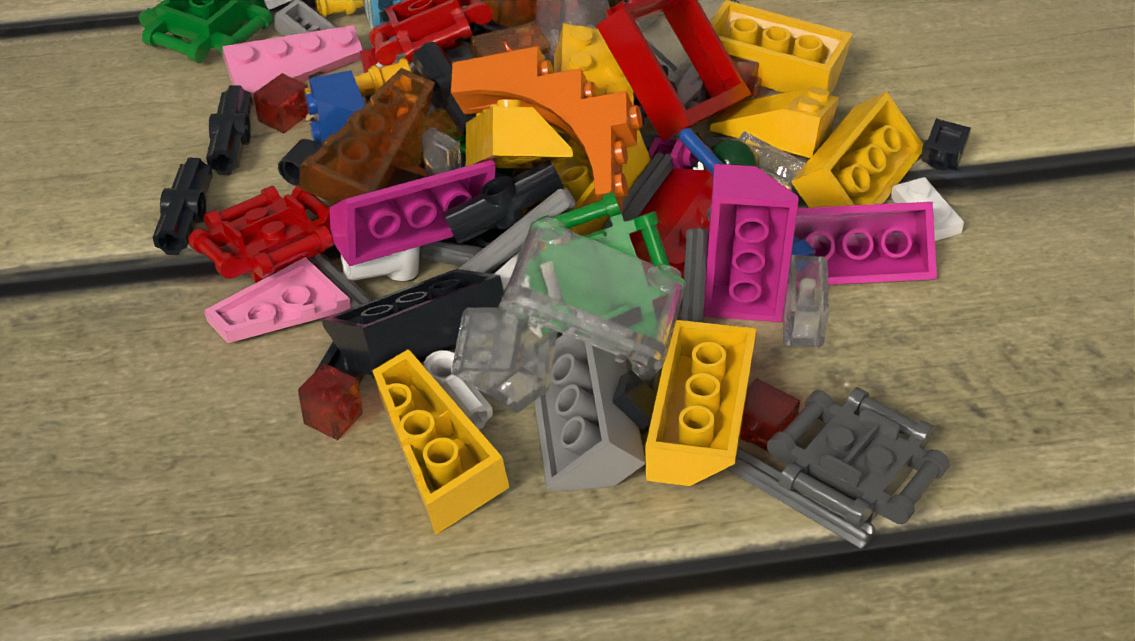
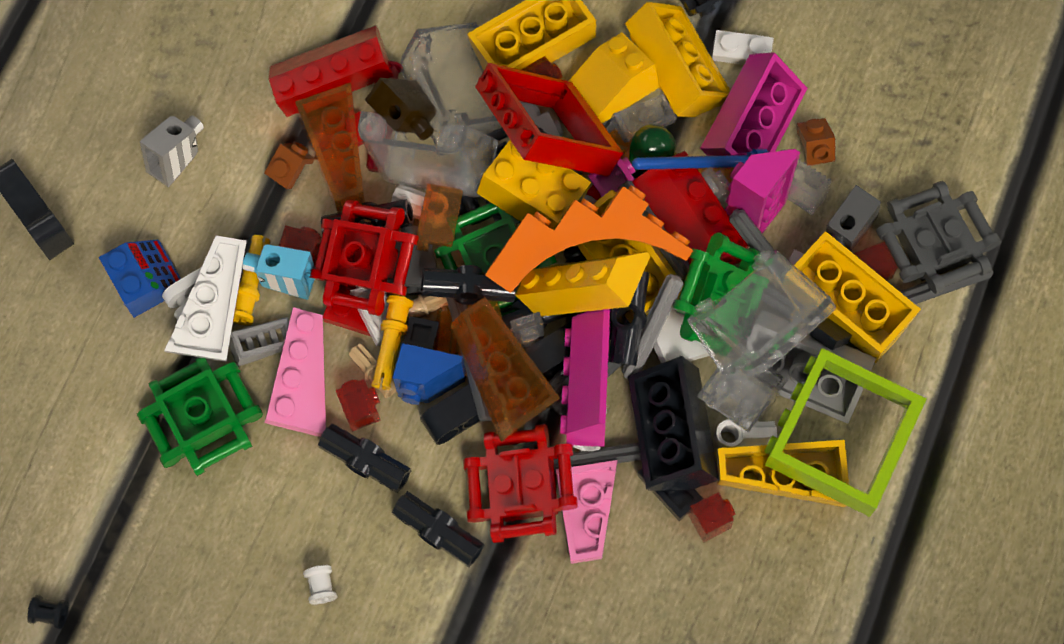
camera: 55 degrees left, 25 degrees up
none -> white bush [303,565,337,605]
none -> lime window [764,348,927,517]
none -> dark orange bracket [797,118,835,166]
none -> dark grey torso [826,185,881,251]

